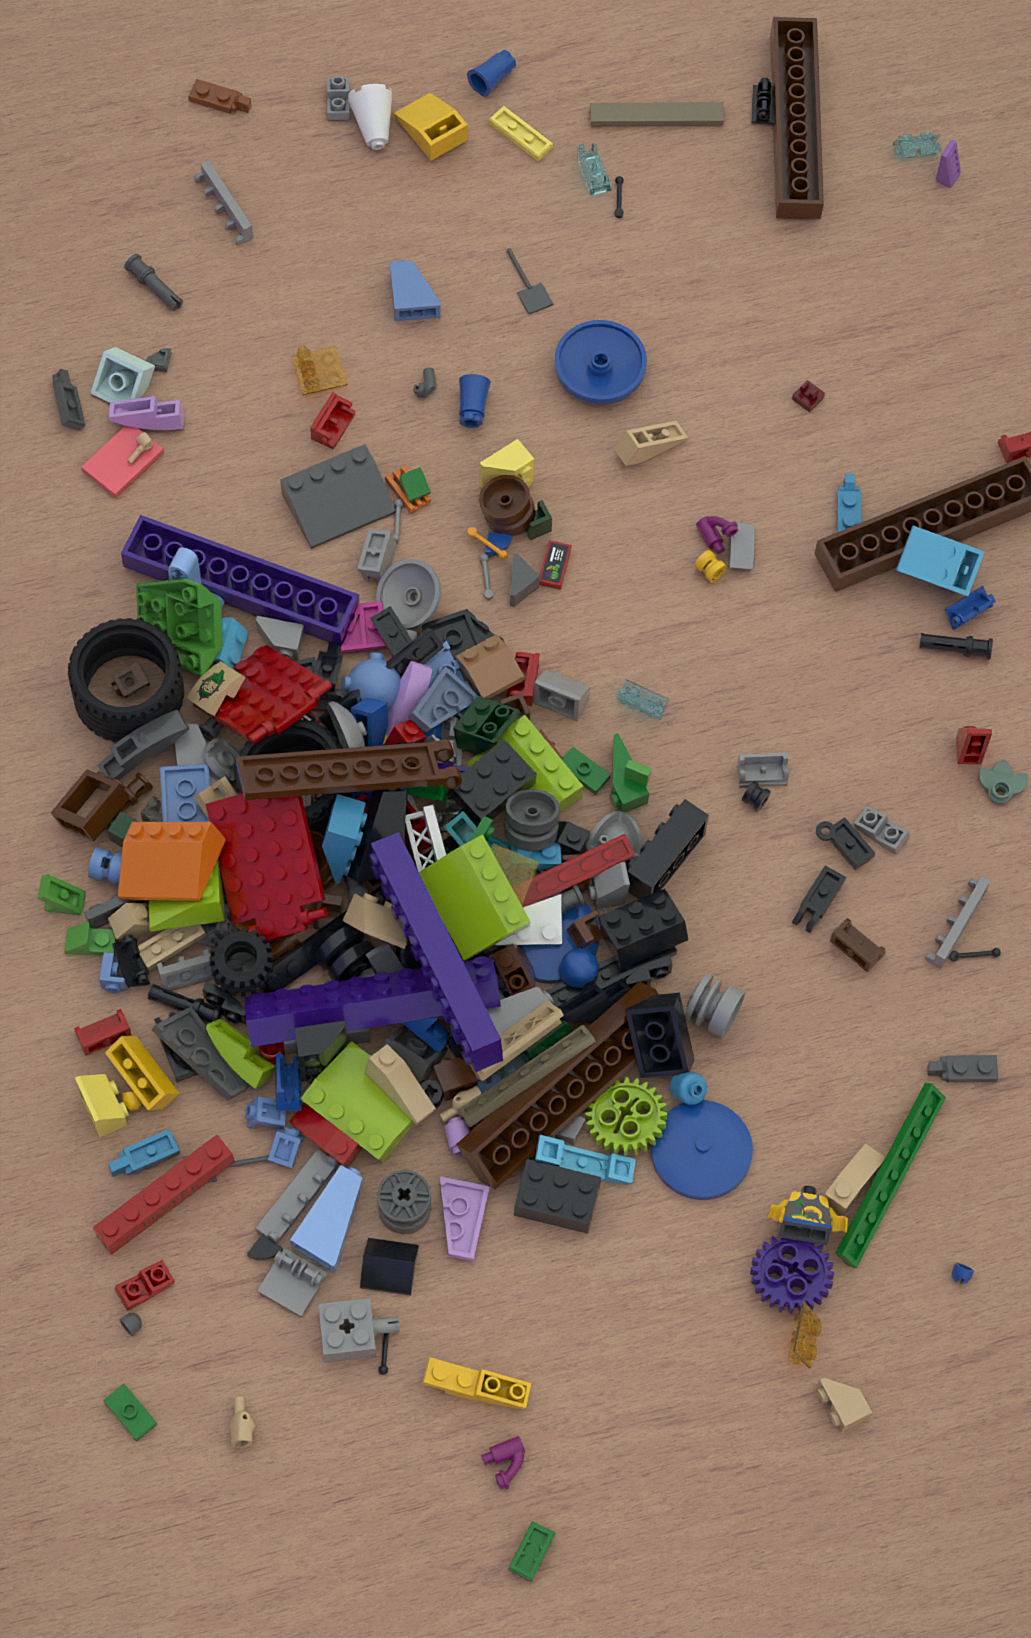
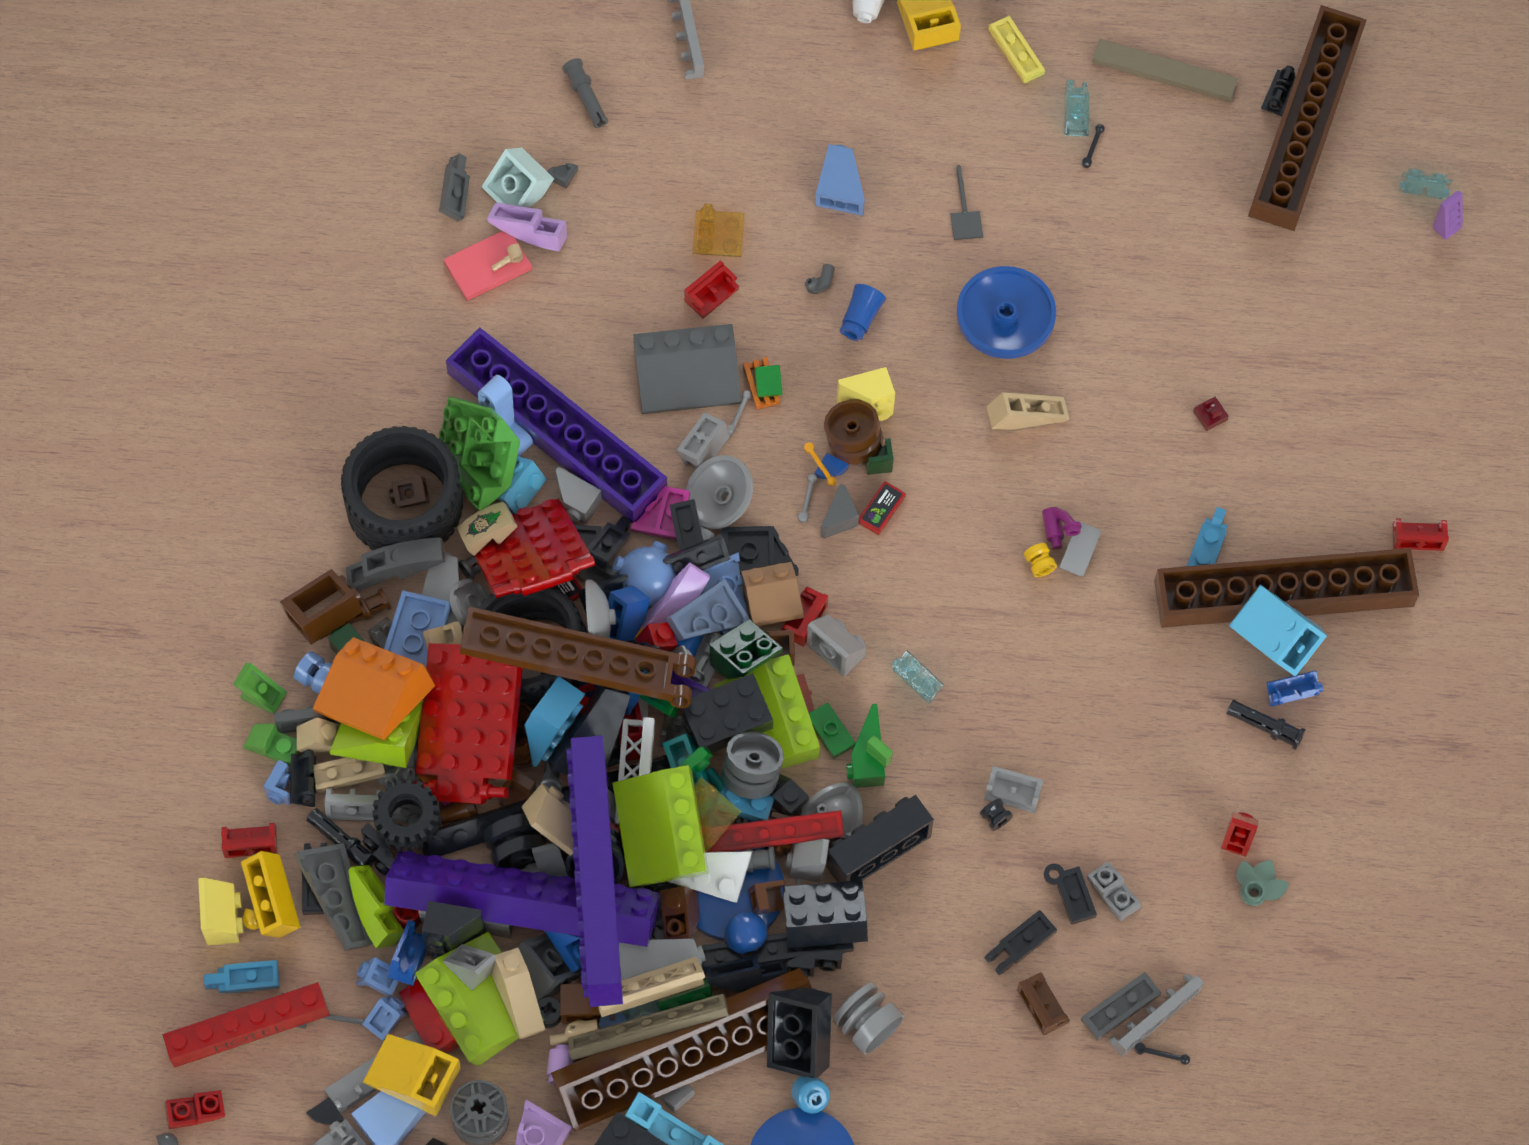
camera: 20 degrees right, 0 degrees up
lime gear [585,1077,668,1156] -> none
none -> yellow slope [363,1034,461,1116]
none -> light grey slope [443,944,496,990]
none -> dark grey plate [1081,972,1161,1041]

